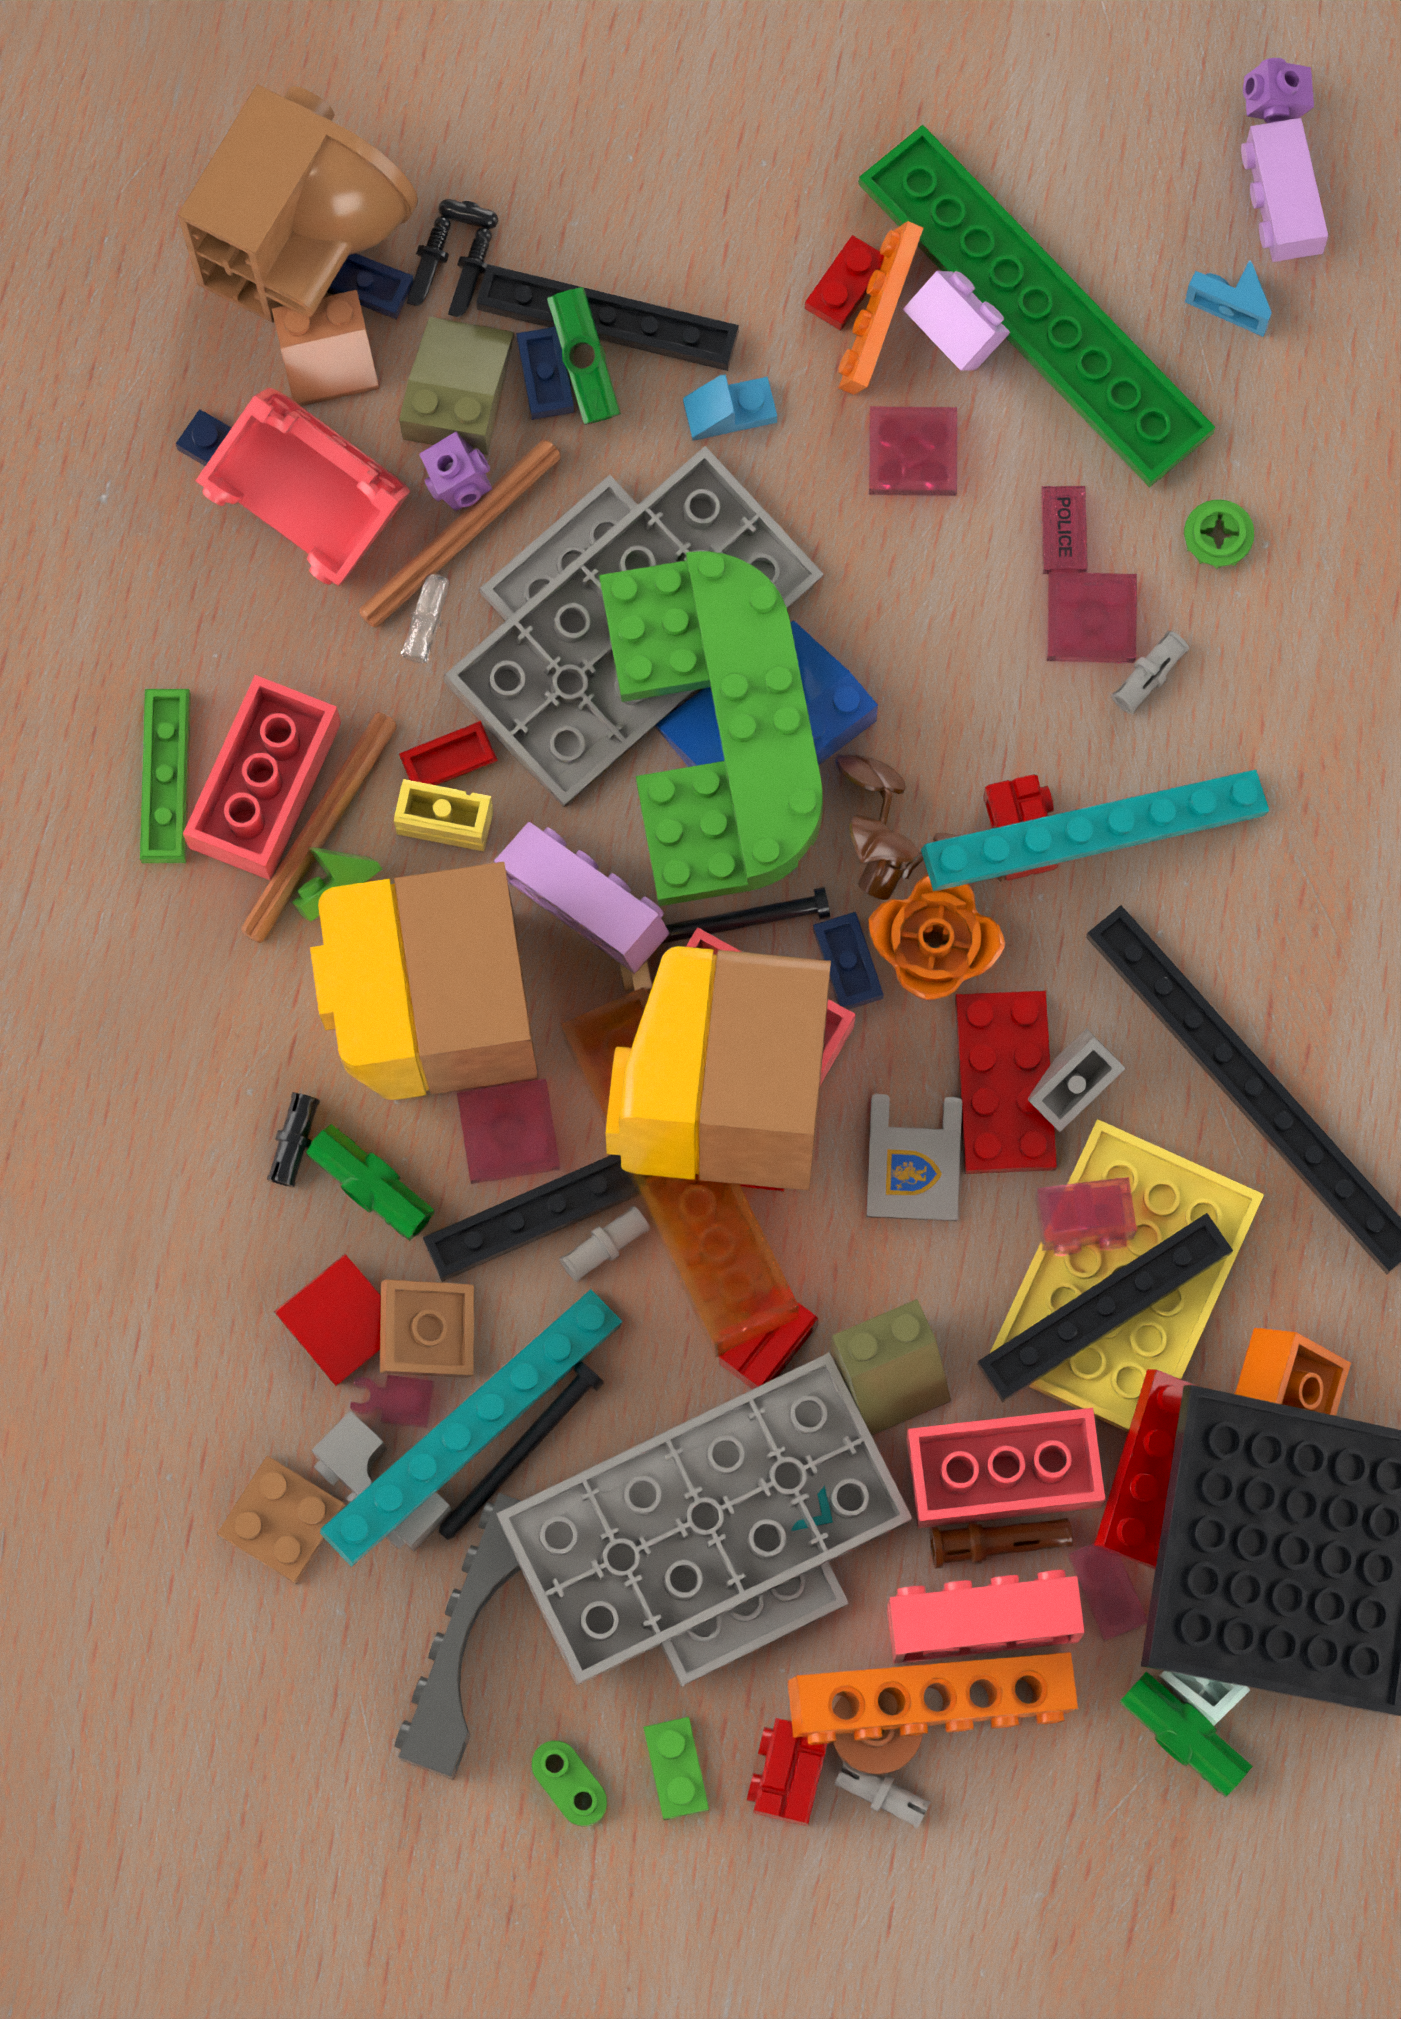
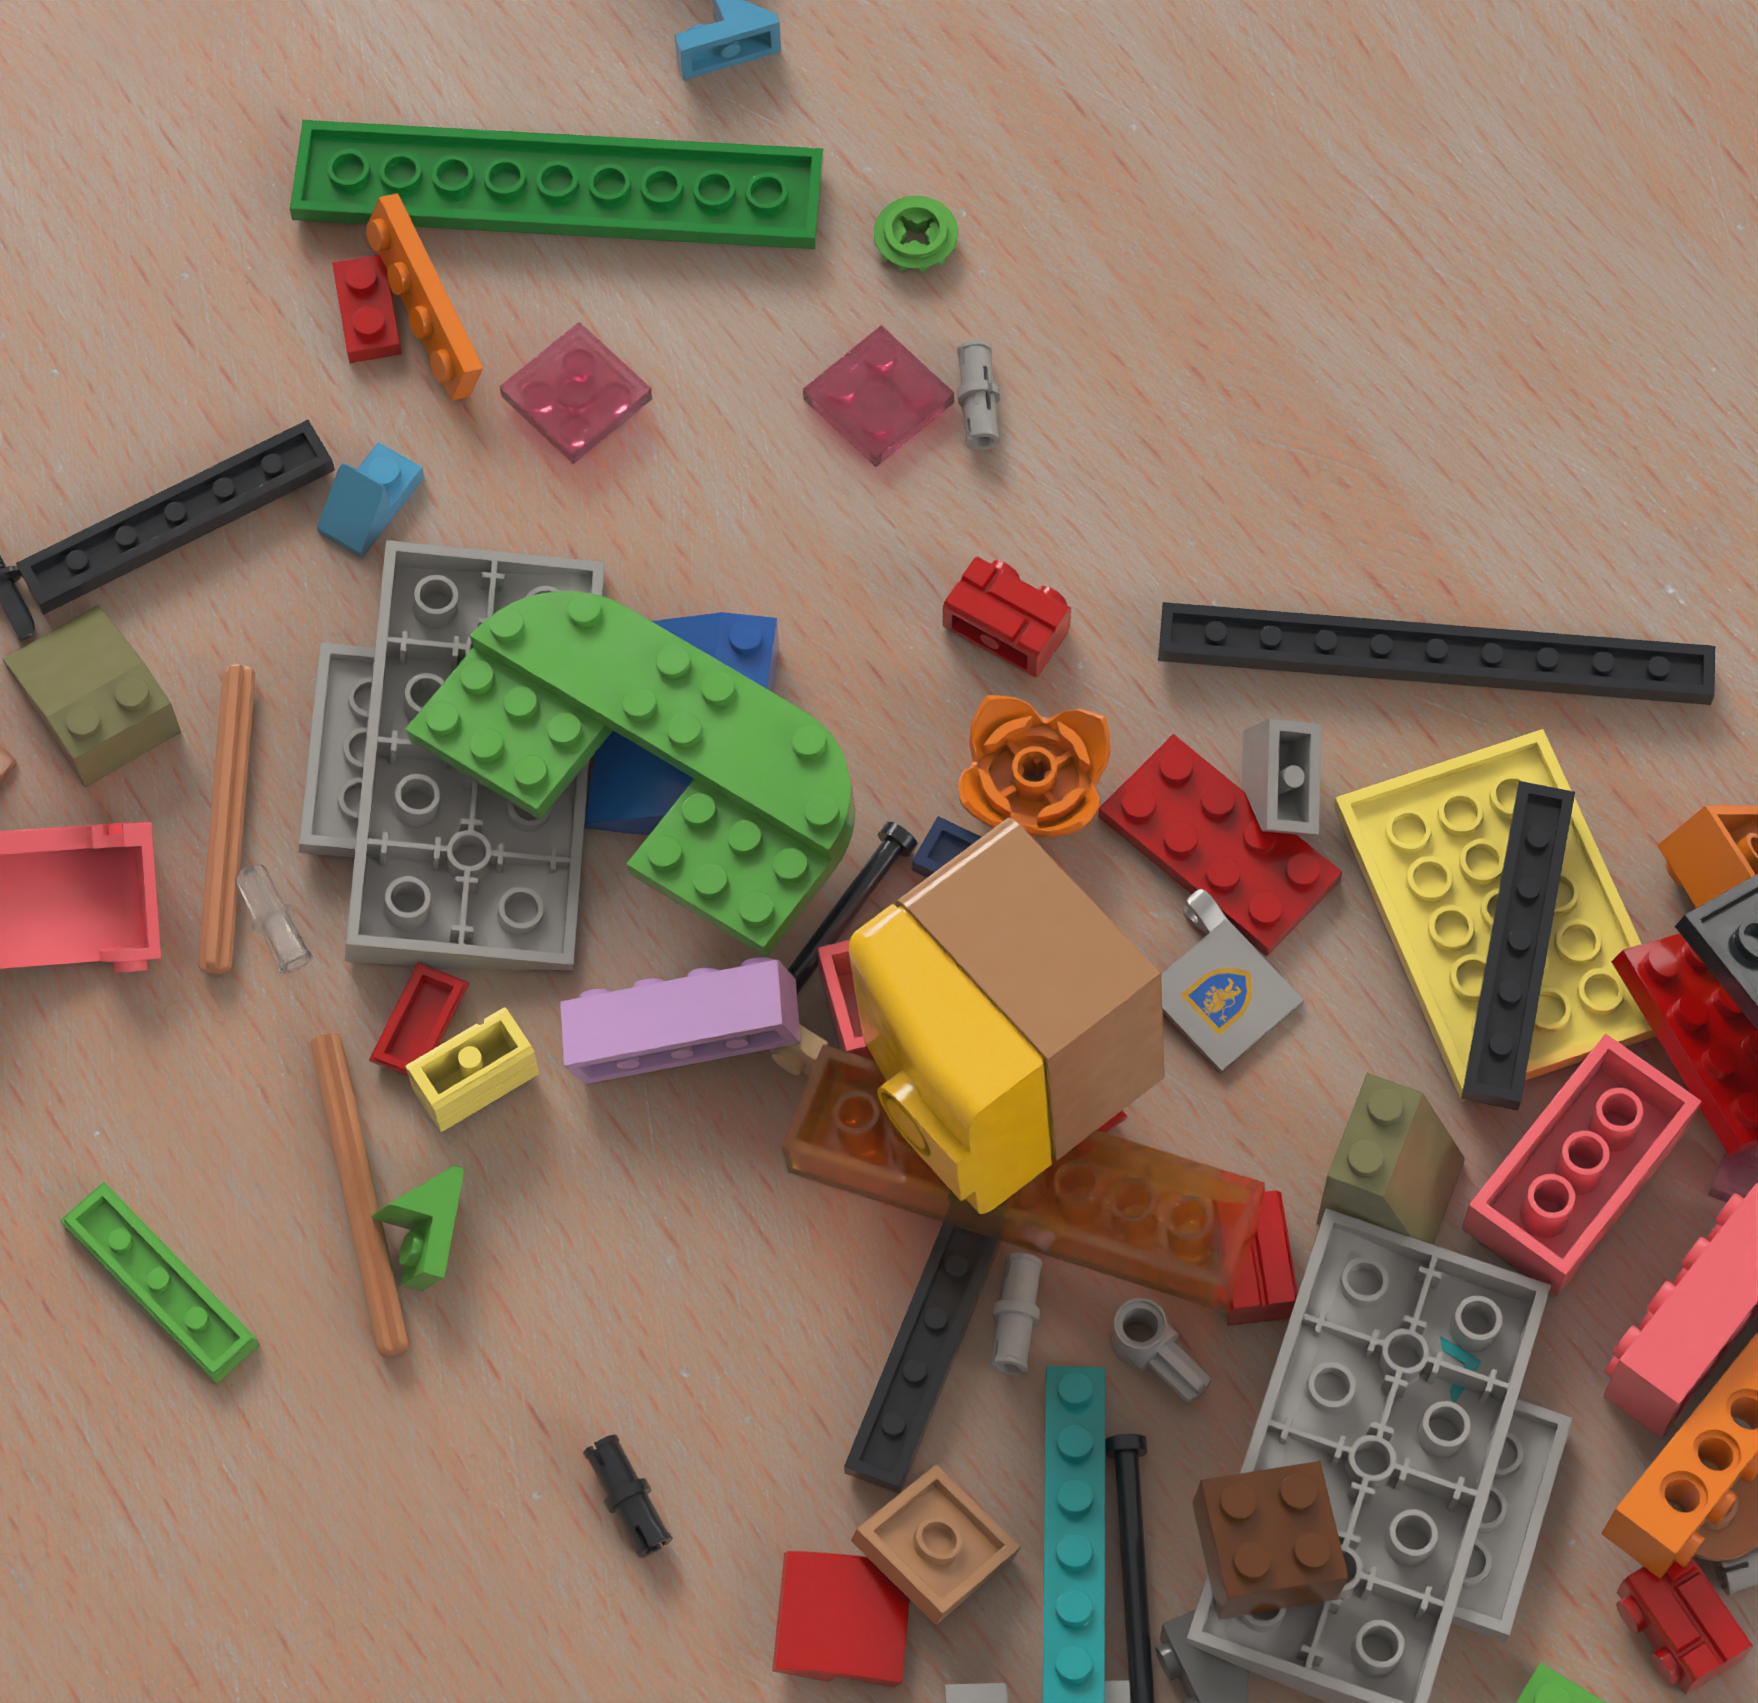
camera: 45 degrees left, 10 degrees down
coral brick [183,675,341,881] -> none
green piece [306,1124,435,1241] -> none
piece [310,861,538,1100] -> none
clear pink plate [350,1375,434,1429] -> none
medium lavender brick [419,432,492,511] -> none
clear pink plate [457,1079,561,1184] -> none
dark blue plate [516,327,575,420] -> none
green piece [547,287,621,425] -> none
reddish brown plant [835,754,1003,900] -> none
lavender brick [903,271,1010,371] -> none
teal plate [921,769,1270,891] -> none
reddish brown pin [929,1518,1073,1569] -> none
clear pink brick [1035,1177,1137,1256] -> none
clear pink tile [1041,486,1088,574] -> none
none -> light grey axle [1112,1298,1211,1403]
none -> reddish brown brick [1192,1461,1349,1620]

